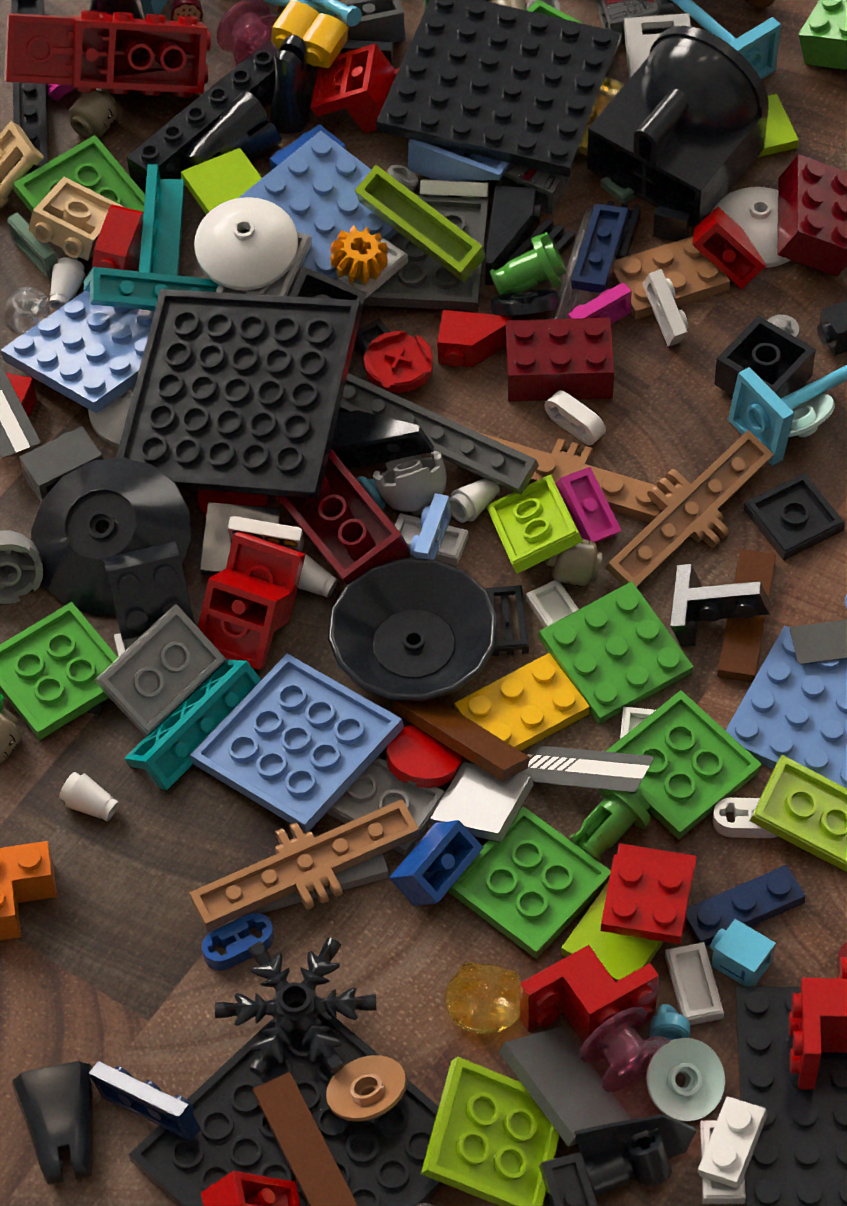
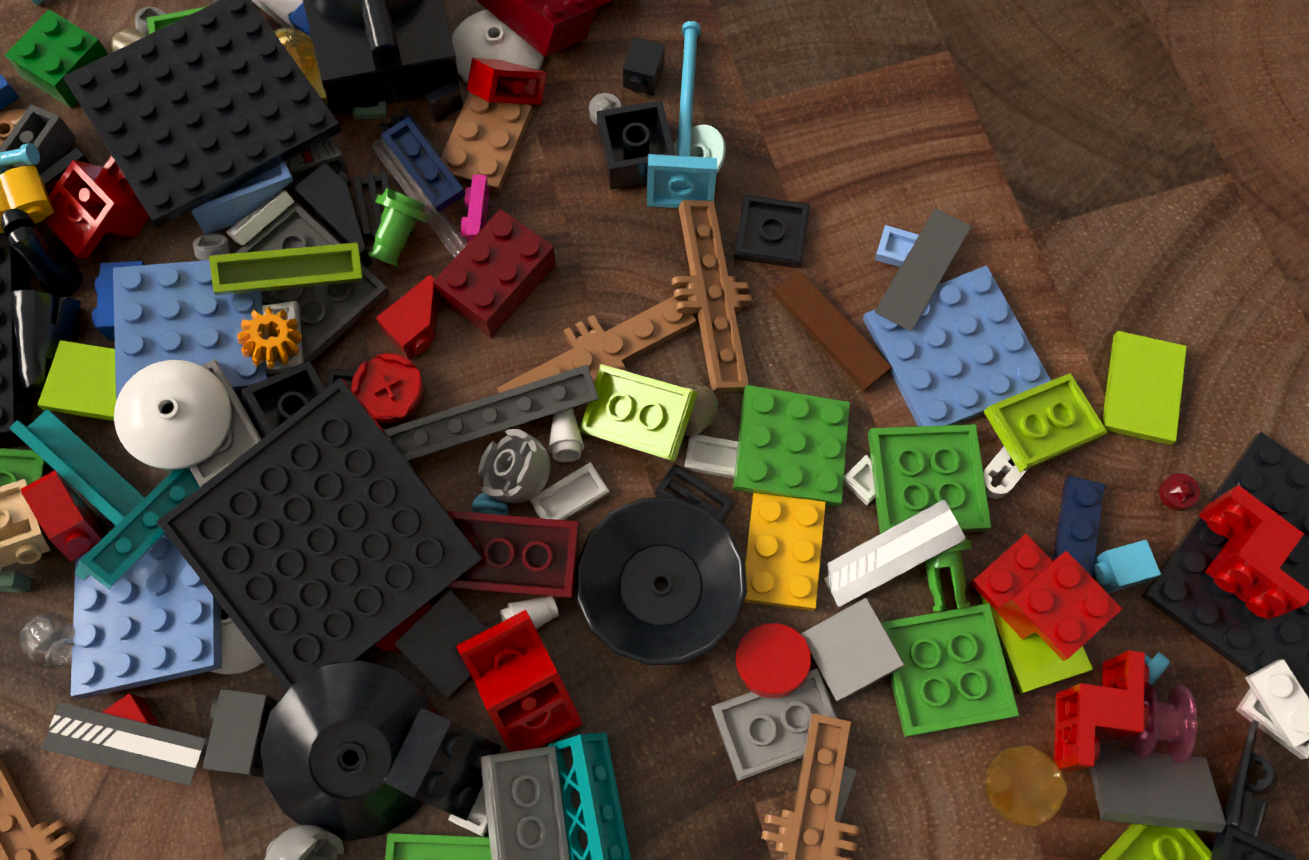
camera: 55 degrees left, 15 degrees up
white cone [49,257,86,310] -> none
medium blue plate [190,653,404,833] -> none
white tile [228,516,304,552] -> none
black slope [331,410,434,469] -> none
blue brick [389,820,484,906] -> none
reddish brown tile [392,698,530,781] -> none
light blue plate [410,493,451,559] -> none
black tile [491,289,560,315] -> none
white beam [544,390,606,445] -> none
dark pink plate [555,467,622,544] -> none
white plate [642,269,688,347] -> none
light aqua dish [647,1038,725,1121] -> none
white tile [665,942,724,1025] -> none
black bracket [670,564,771,647] -> none

